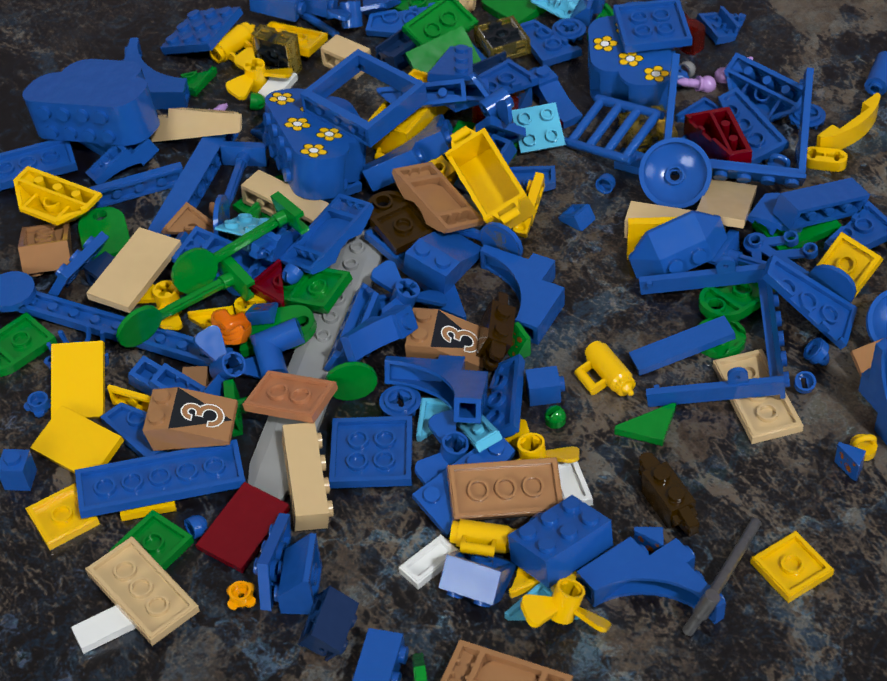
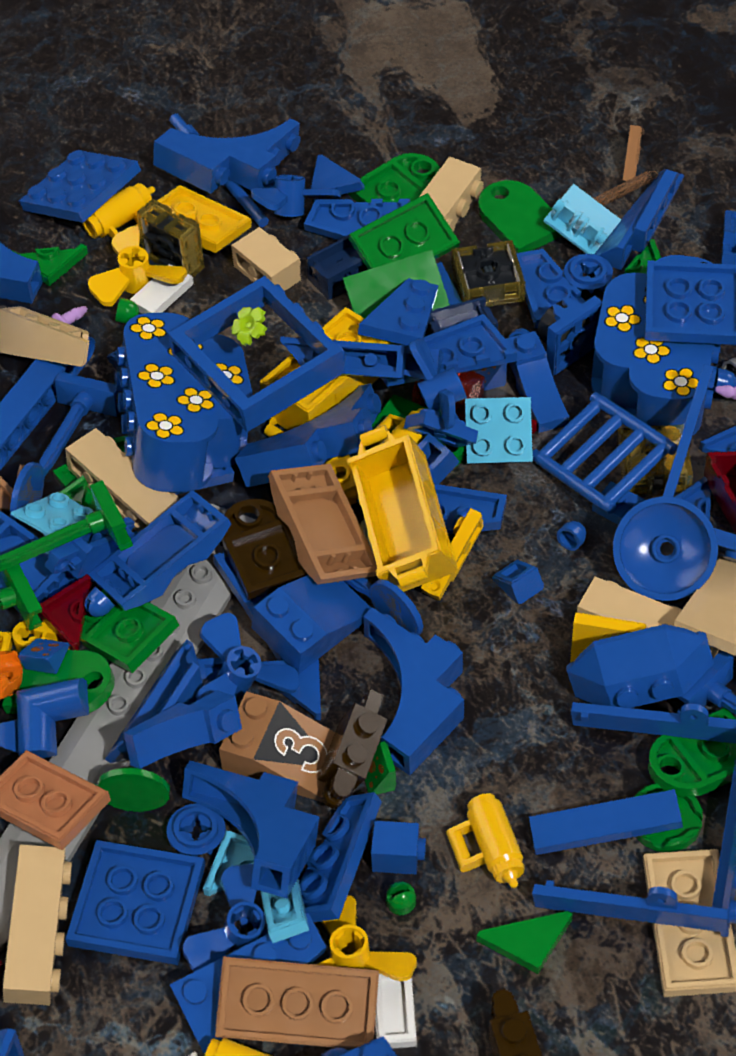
camera: 10 degrees right, 5 degrees up
none -> lime plant [231,307,267,346]
none -> blue piece [536,296,602,376]

